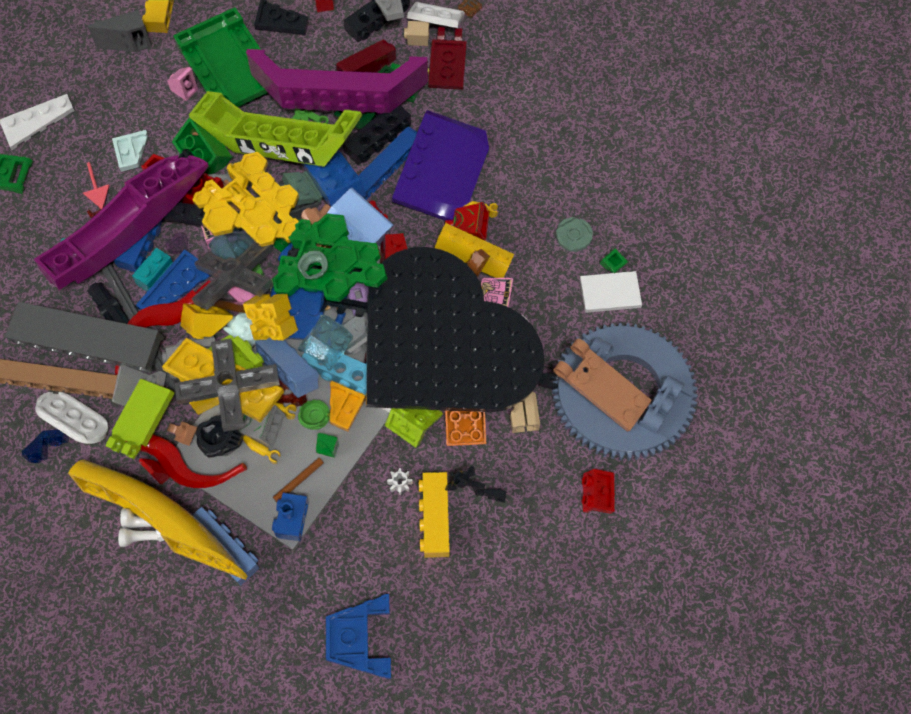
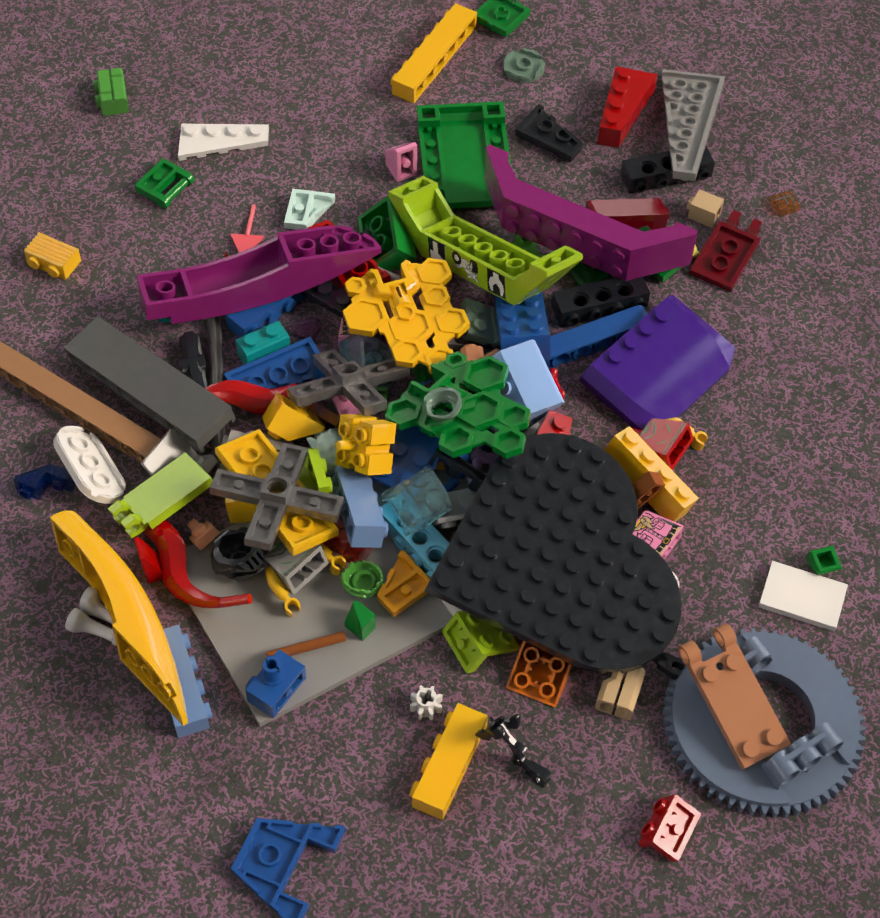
camera: 25 degrees right, 10 degrees down
dark grey slope [87,10,152,52] -> none
white tile [407,2,465,28] -> none
sand green tile [556,217,593,252] -> none

